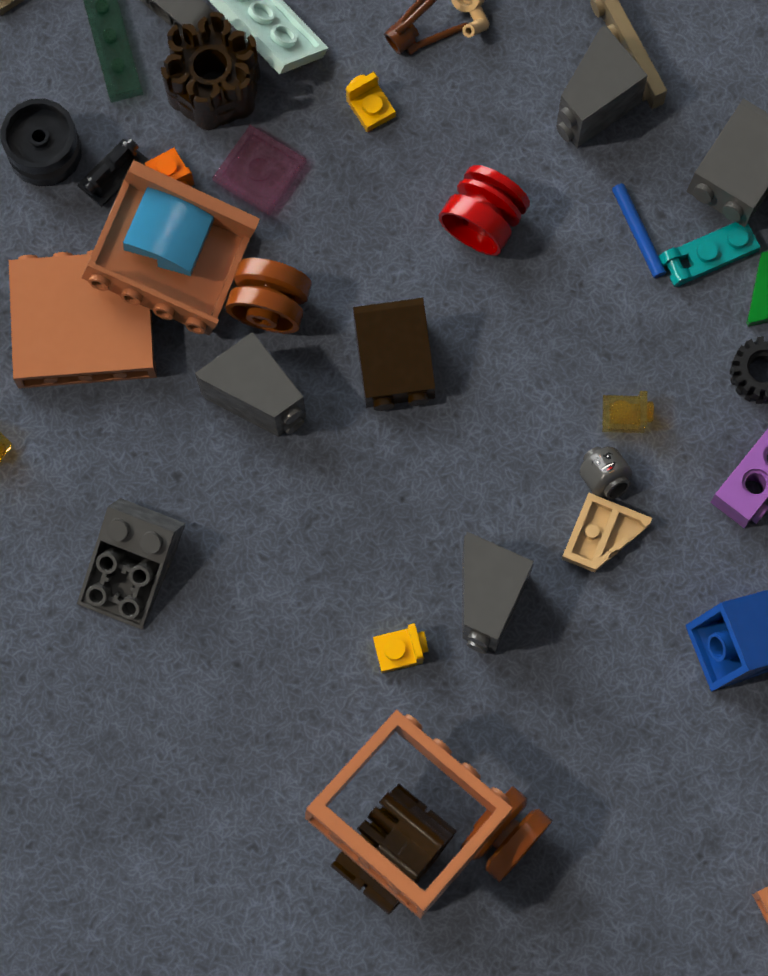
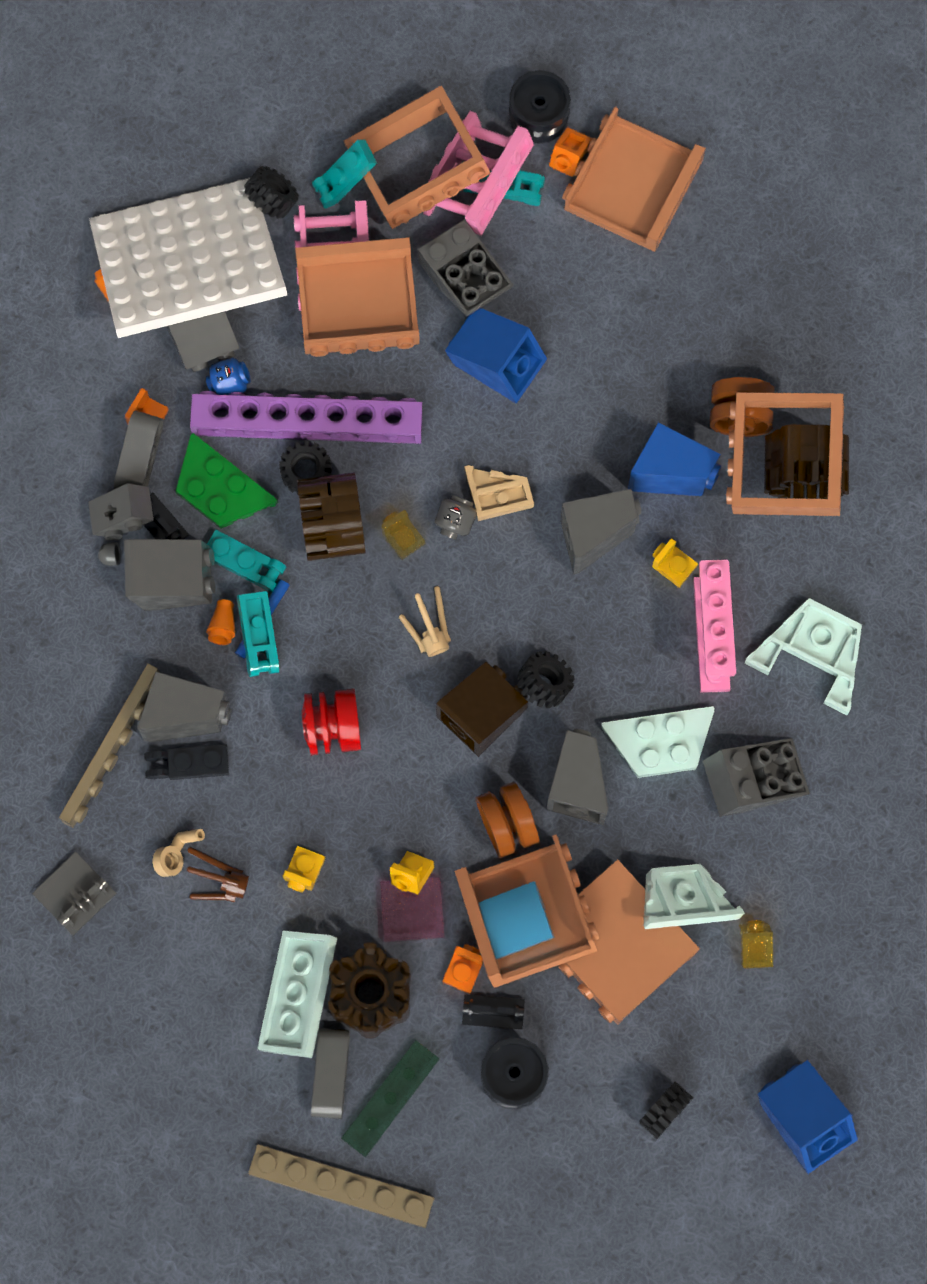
camera: 130 degrees left, 0 degrees up
none -> black hinge [144,744,229,780]
none -> orange cone [206,599,235,645]
none -> teal plate [236,591,279,677]
none -> dark brown piece [297,472,366,561]
none -> yellow bracket [390,851,434,895]
none -> tan plant [399,586,451,657]
none -> black tyre [517,651,575,708]
none -> light aqua wing [601,706,714,778]
none -> blue slope [628,422,722,496]
none -> light aqua wing [643,864,745,929]
none -> bright pink fence [693,560,736,693]
none -> light aqua wing [744,598,862,715]

